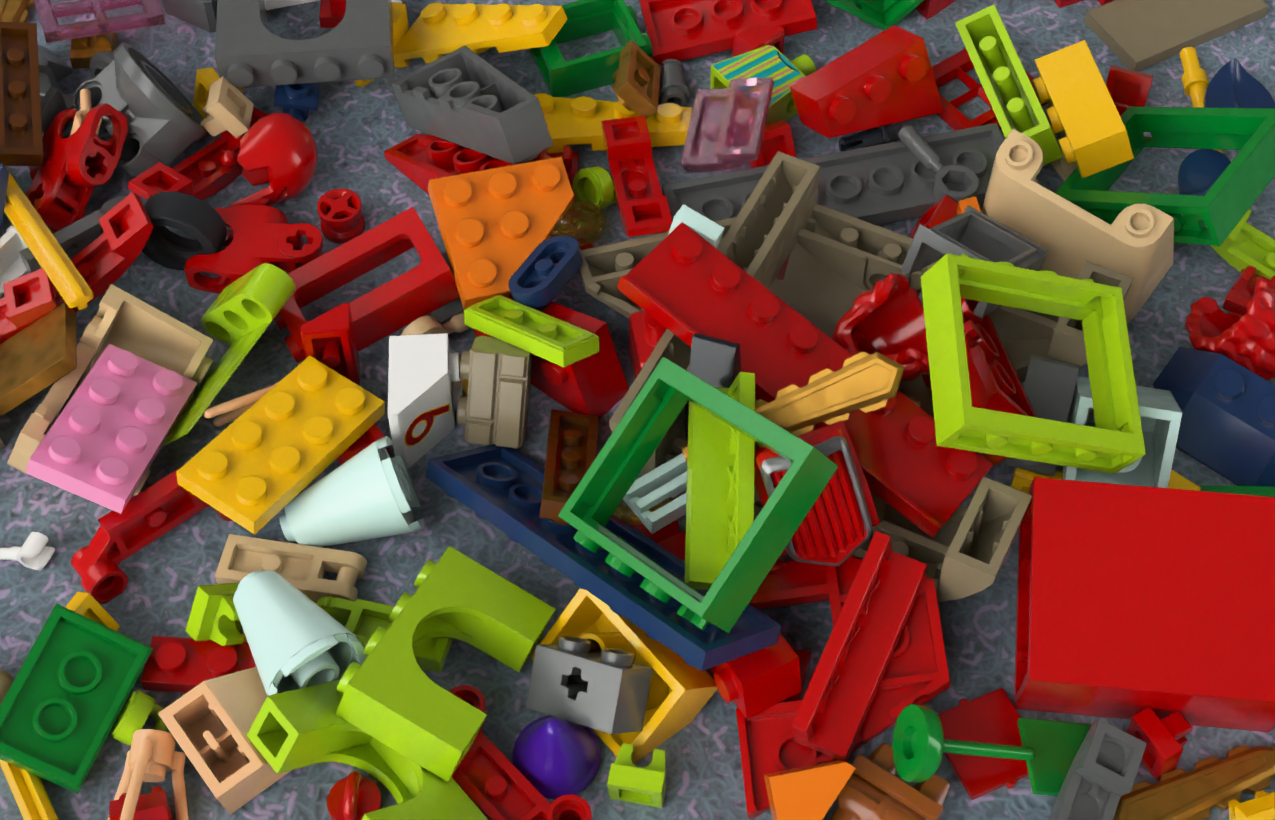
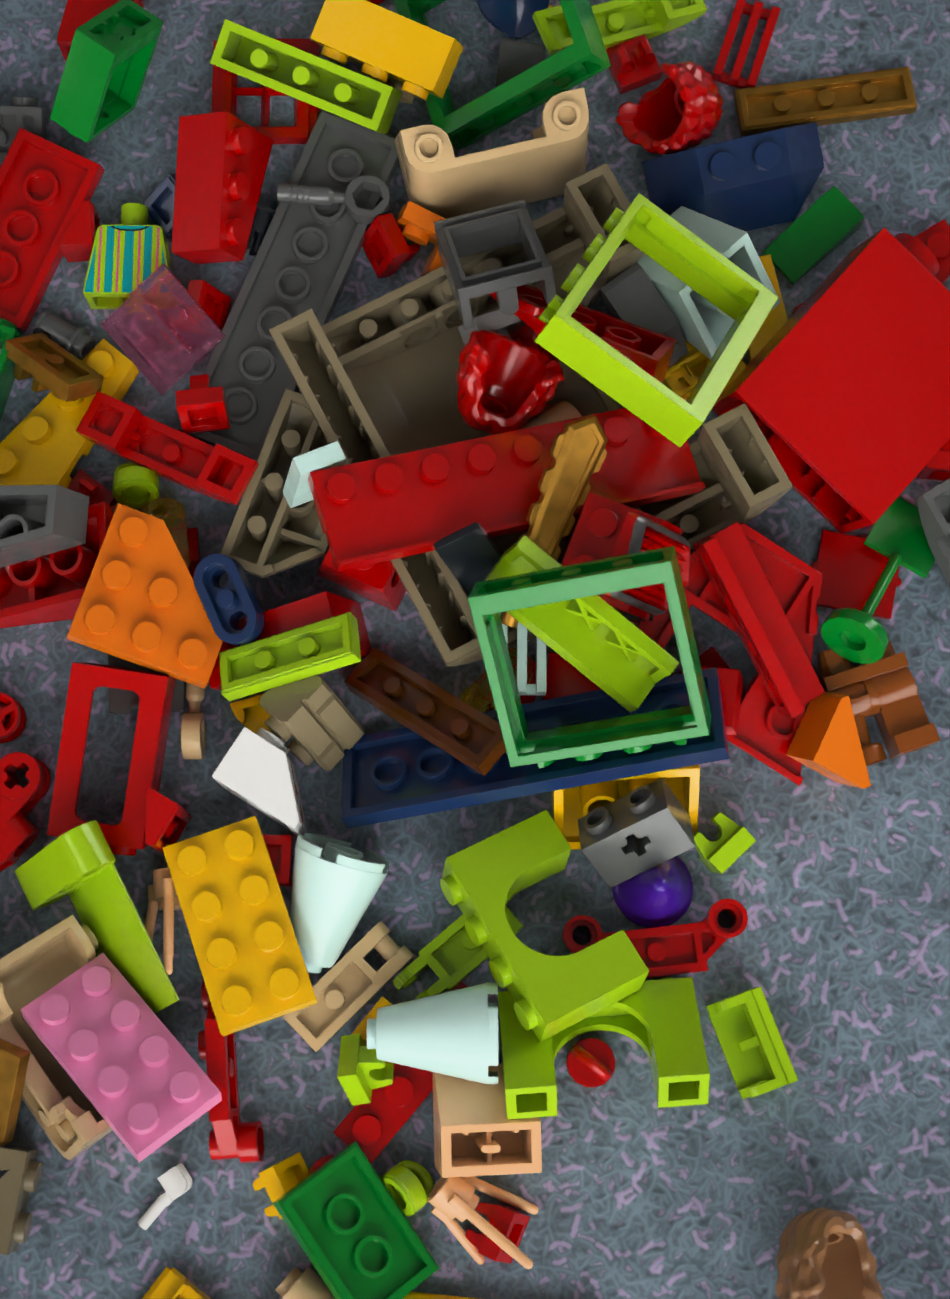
camera: 55 degrees left, 25 degrees up
none -> red tile [176,374,230,434]

